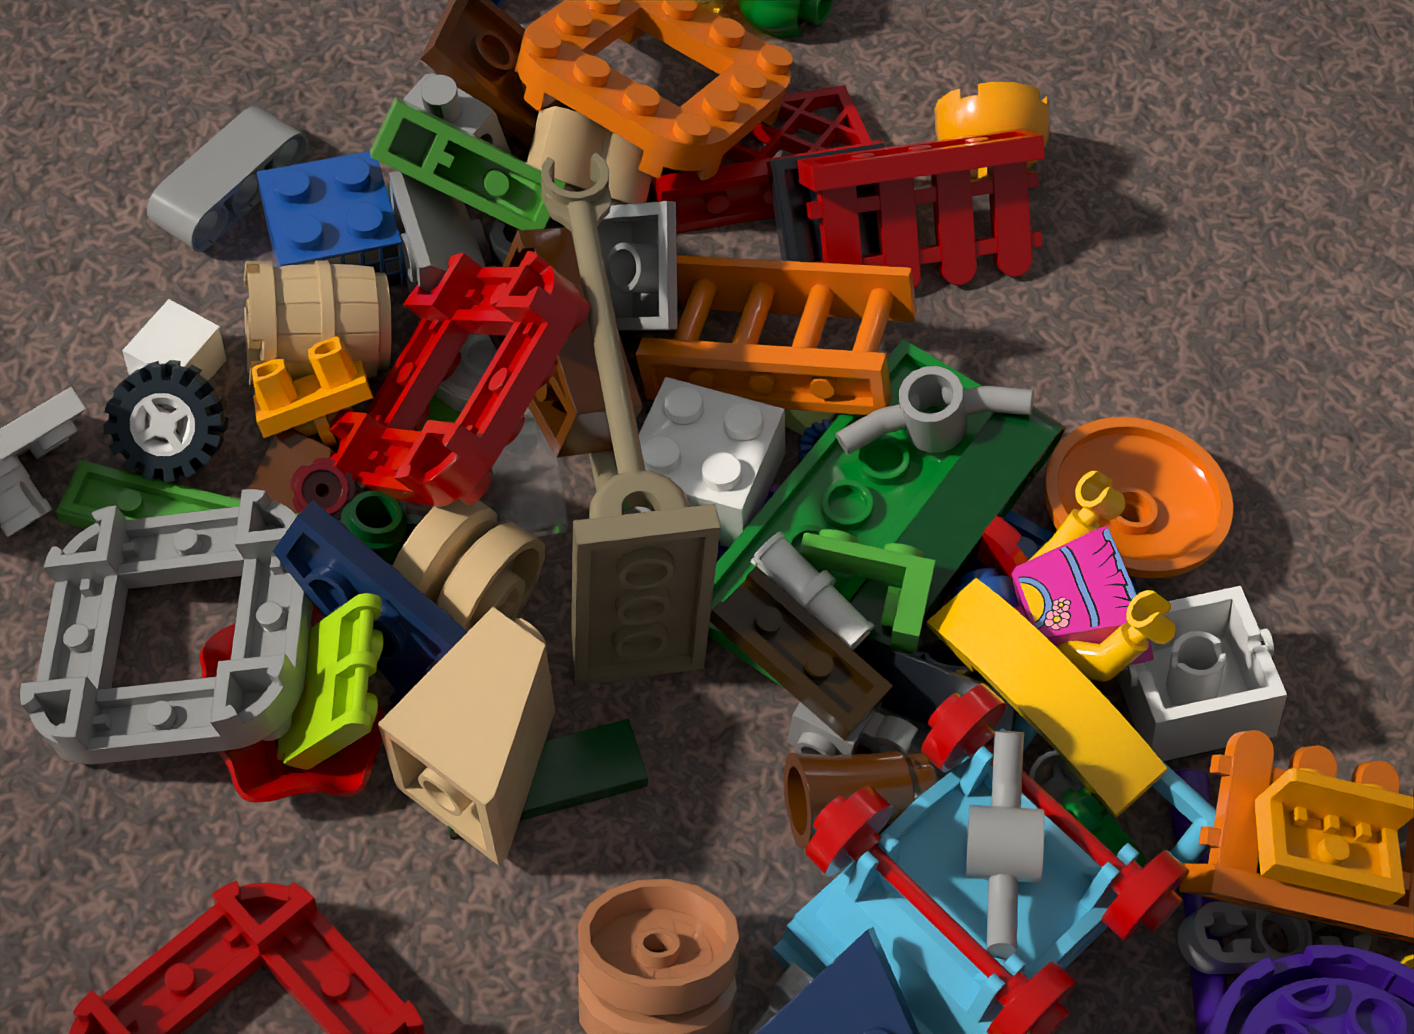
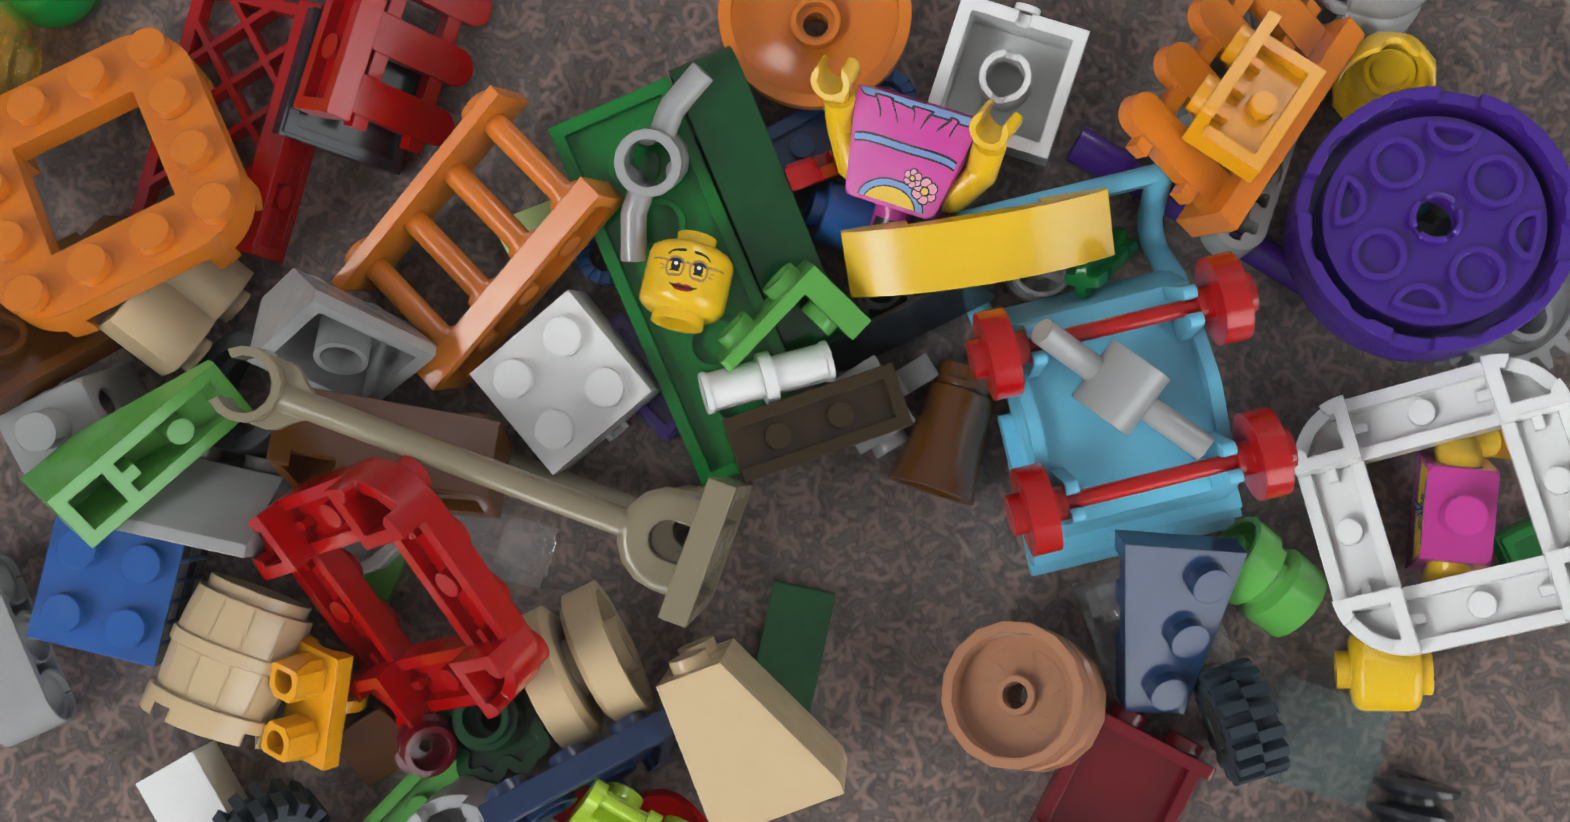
camera: 55 degrees left, 30 degrees up
none -> yellow head [639,230,734,334]

